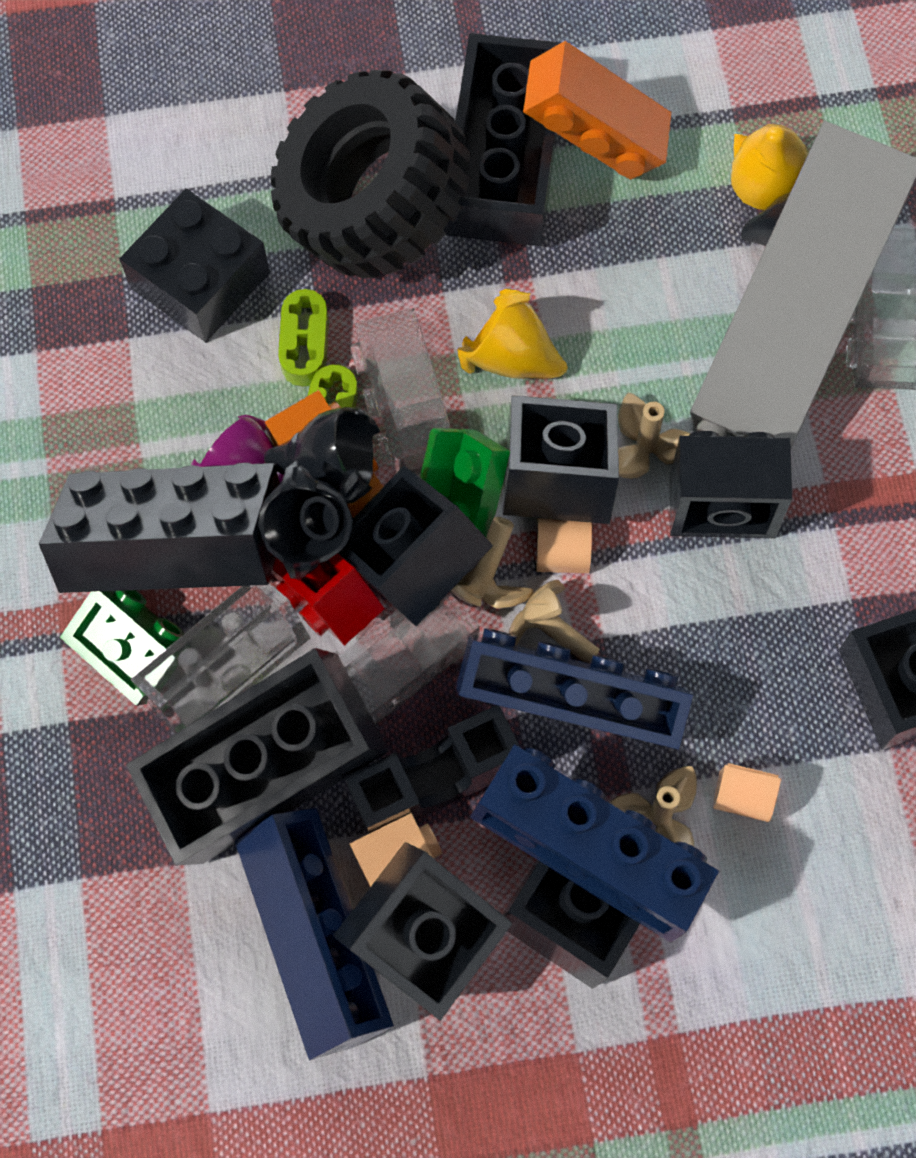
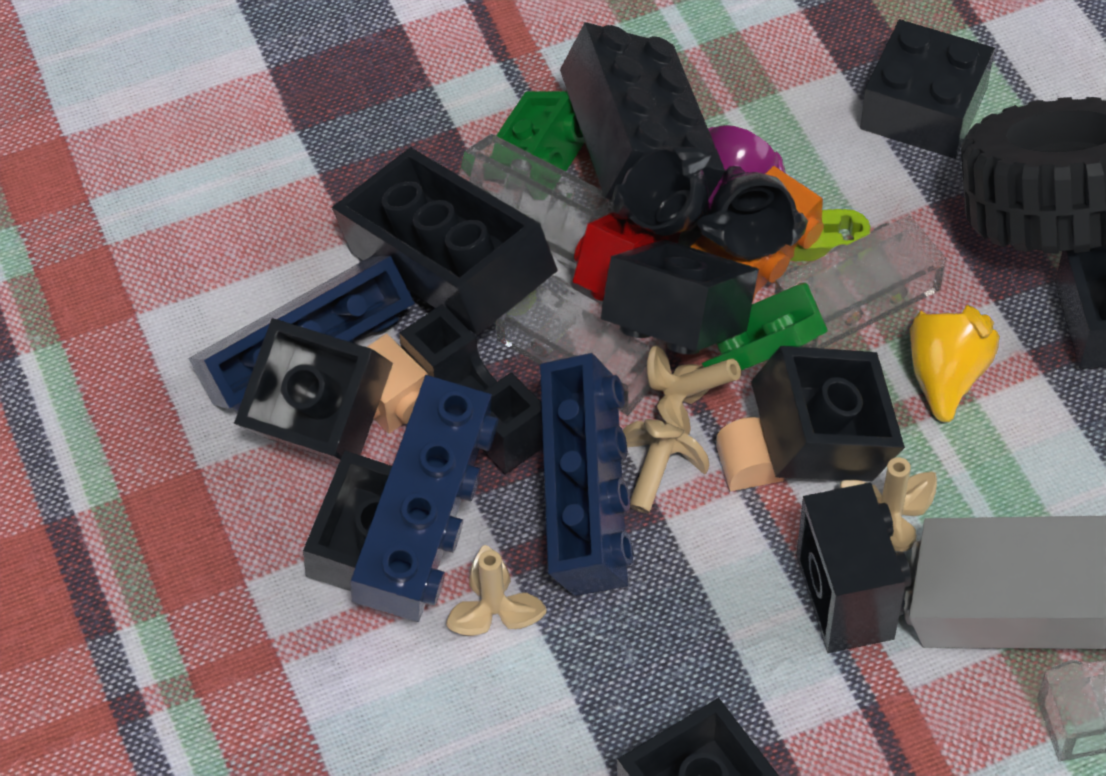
camera: 75 degrees right, 15 degrees down
lime beam [278,289,329,387] -> none
light nougat brick [713,763,781,822] -> none

